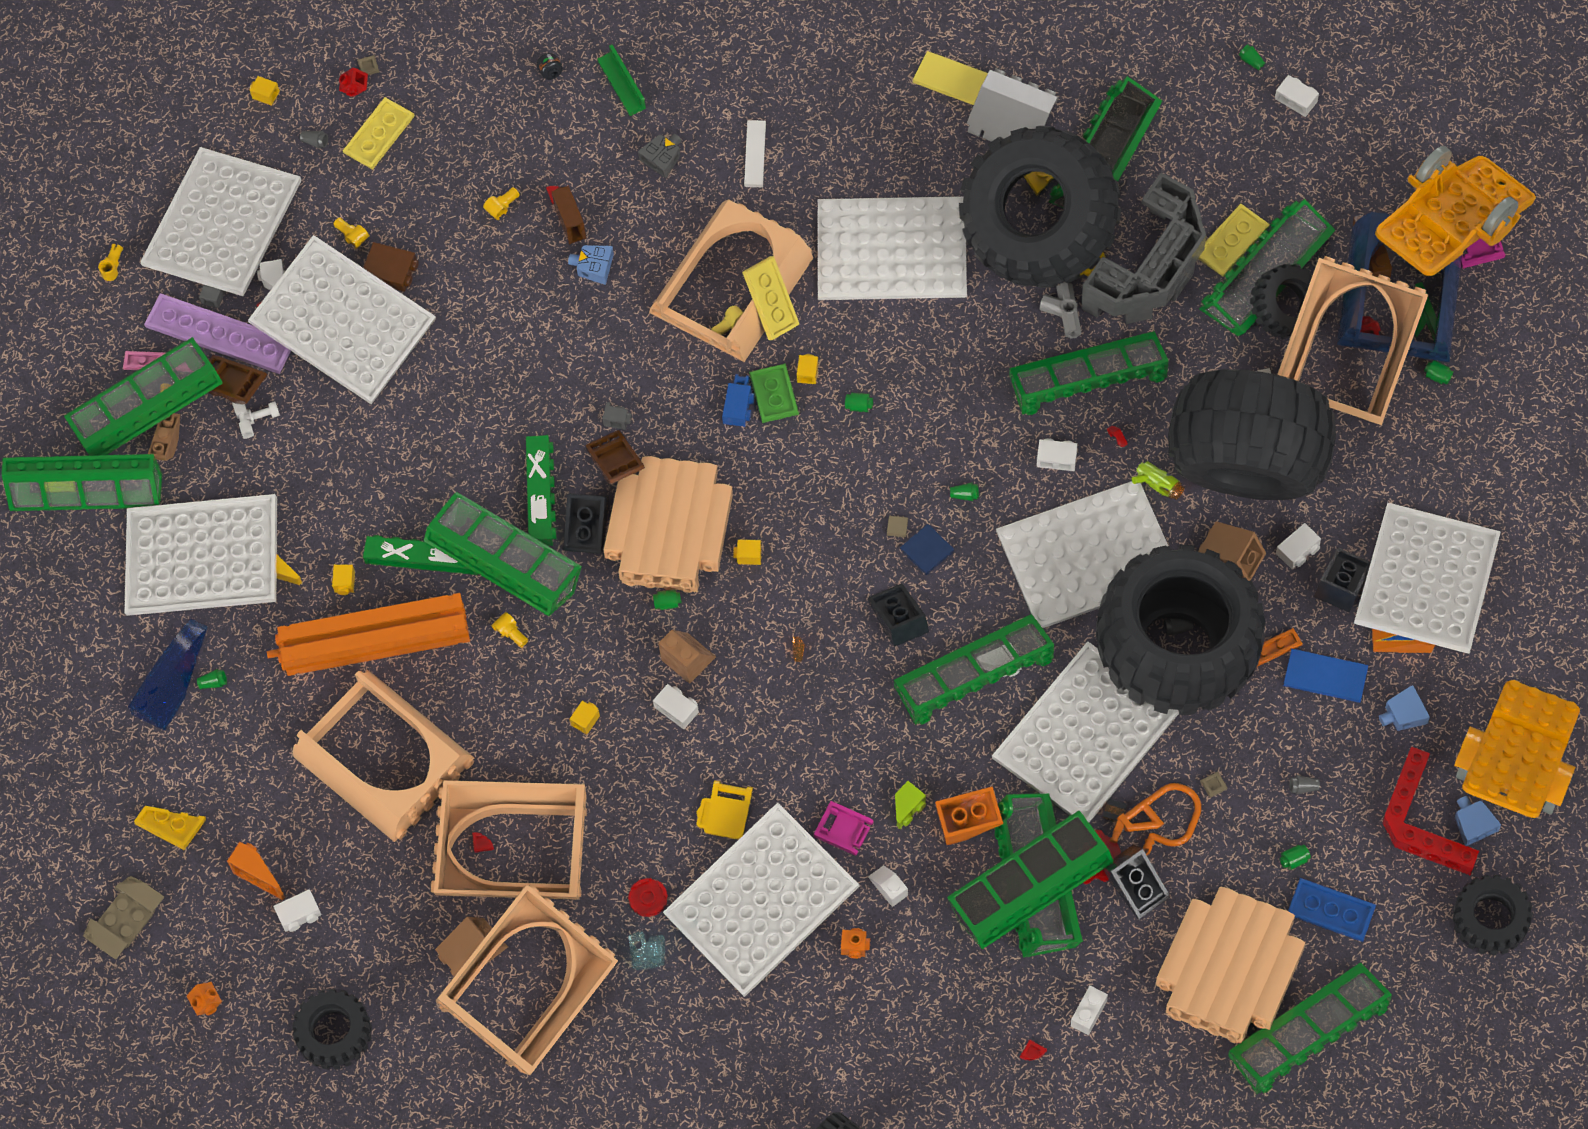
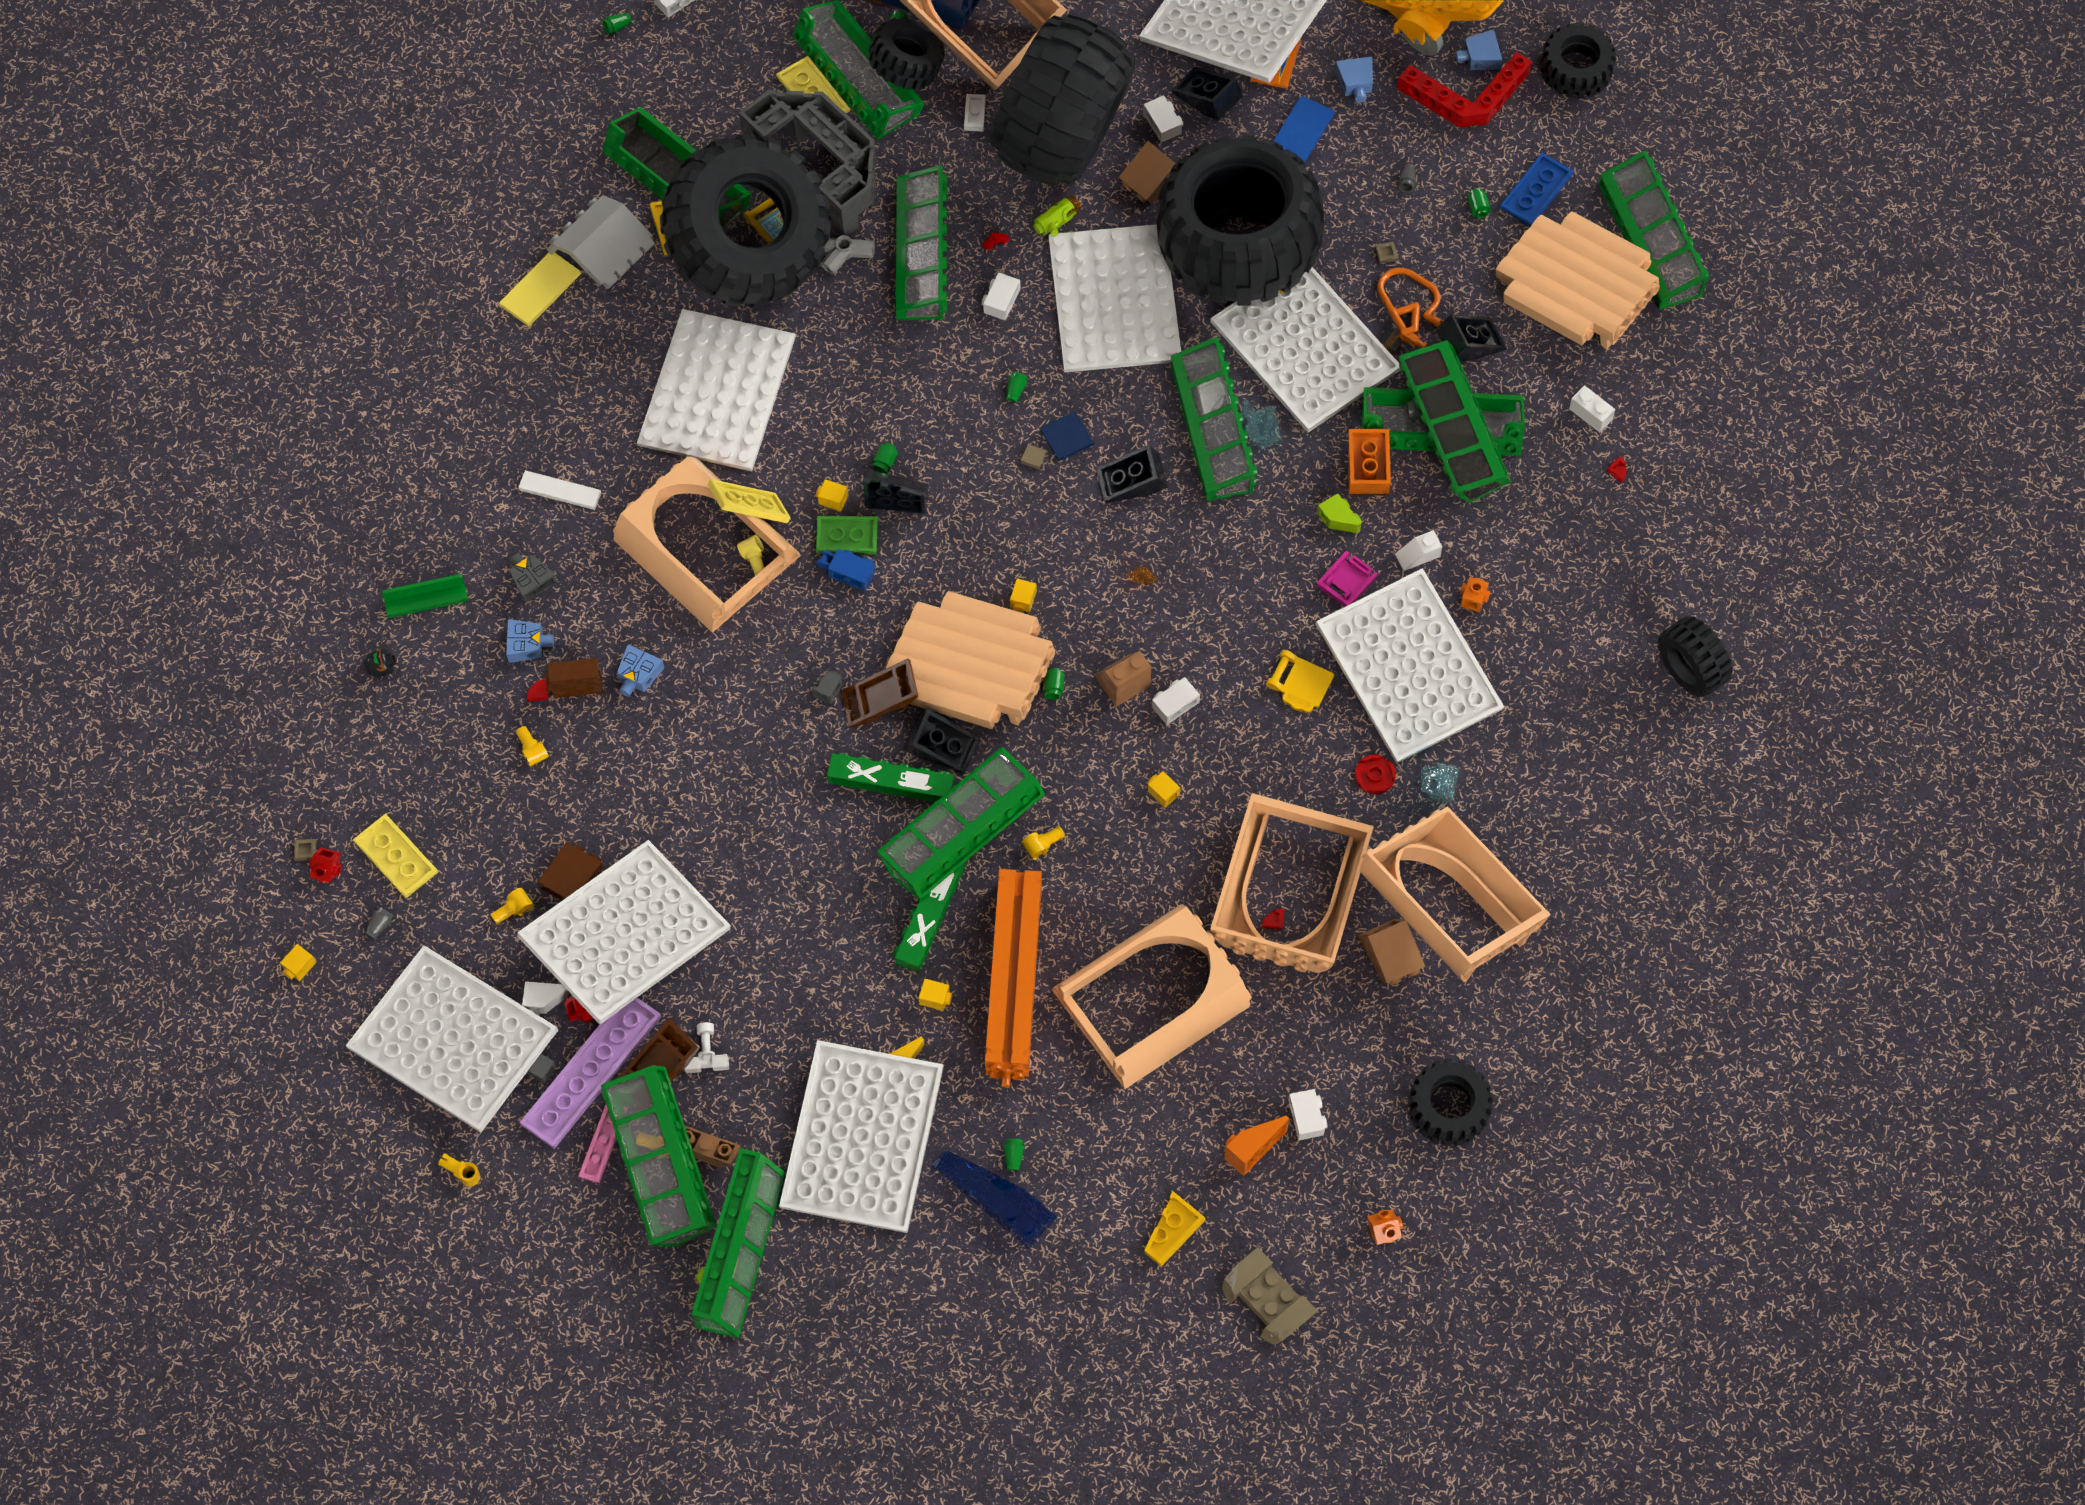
camera: 80 degrees left, 0 degrees up
none -> medium blue torso [506,620,554,663]
none -> black wedge [863,469,928,514]
none -> clear light blue bracket [1242,399,1283,450]

